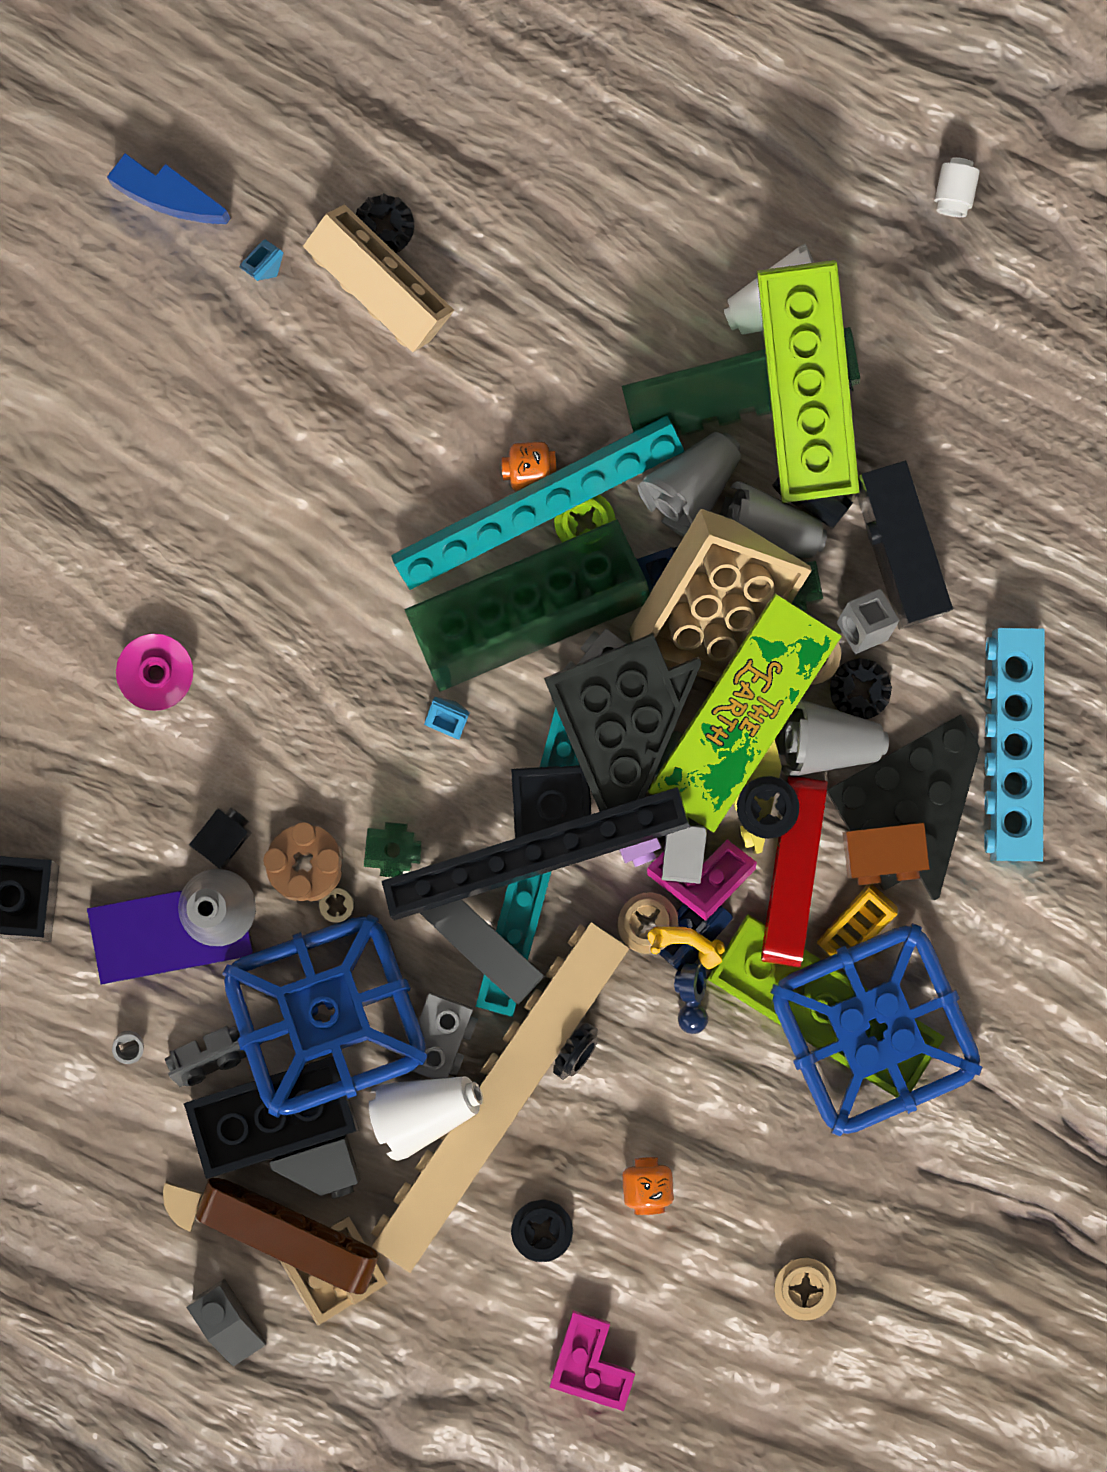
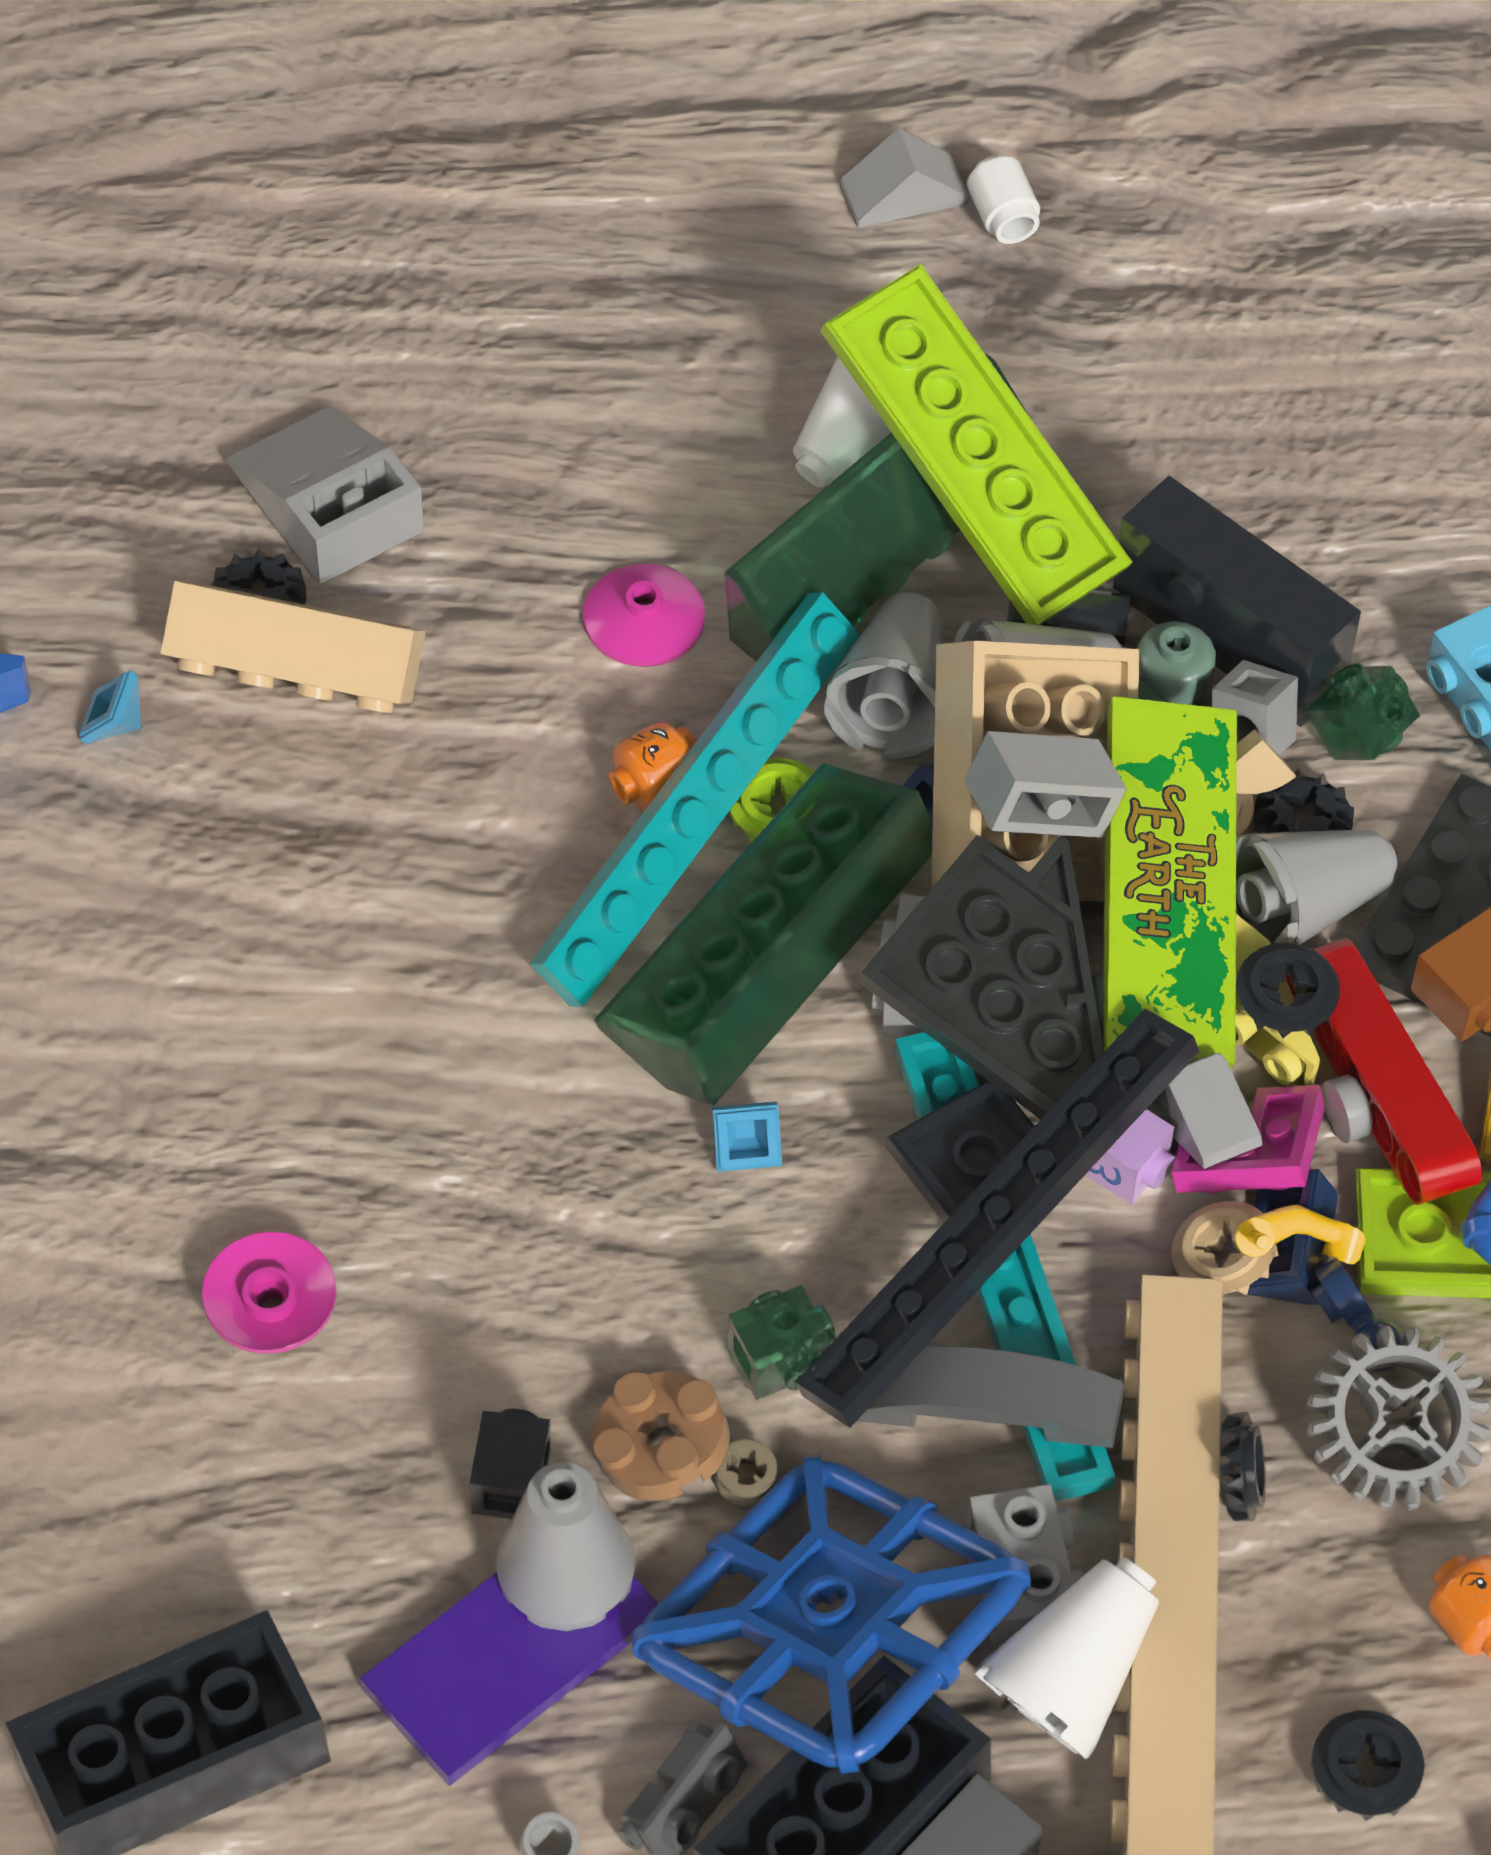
camera: 30 degrees left, 30 degrees down
none -> light grey slope [227,406,424,585]
none -> dark pink dish [583,564,705,667]
none -> light grey slope [841,128,968,228]
none -> light grey brick [964,731,1127,838]
none -> sand green head [1137,621,1216,706]
none -> tan tile [1237,729,1296,794]
none -> clear green brick [1305,663,1421,760]
none -> light grey gear [1306,1326,1491,1511]
none -> light grey tile [1322,1074,1373,1143]

